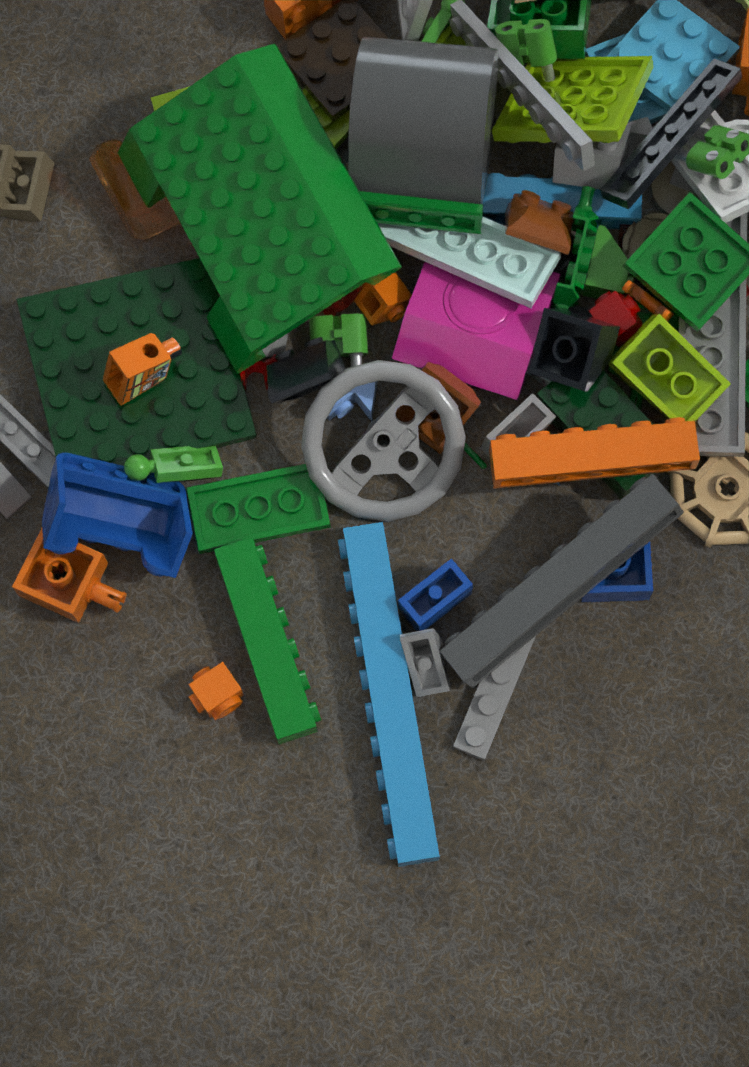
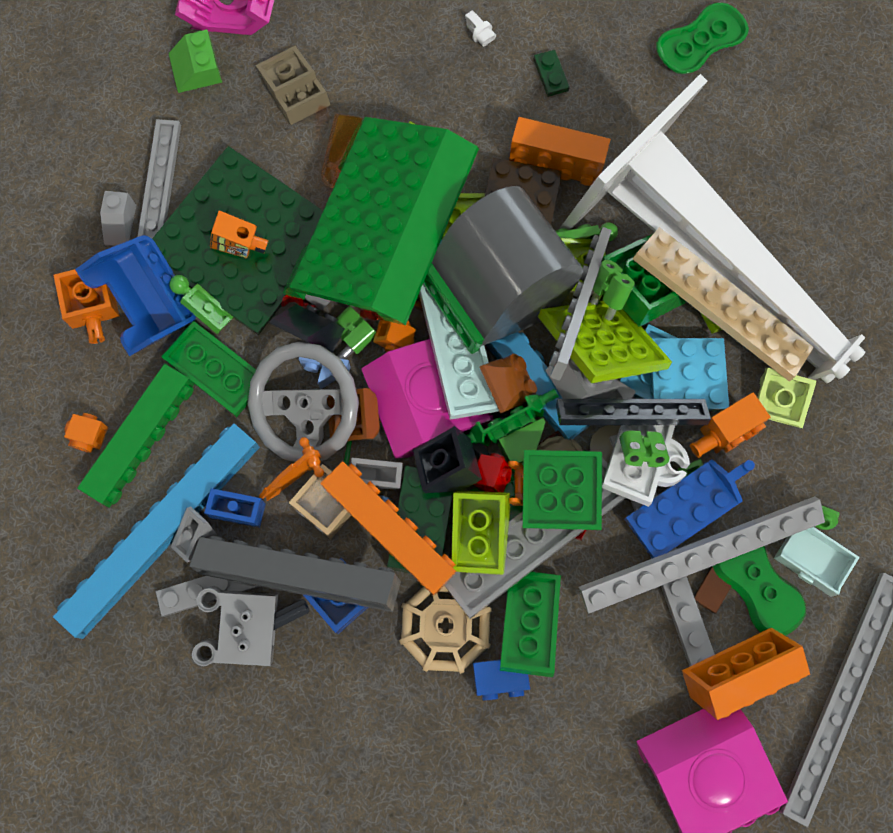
camera: 45 degrees right, 0 degrees up
none -> light grey piece [192,586,310,666]
none -> orange piece [258,437,324,501]
none -> piece [289,464,351,540]

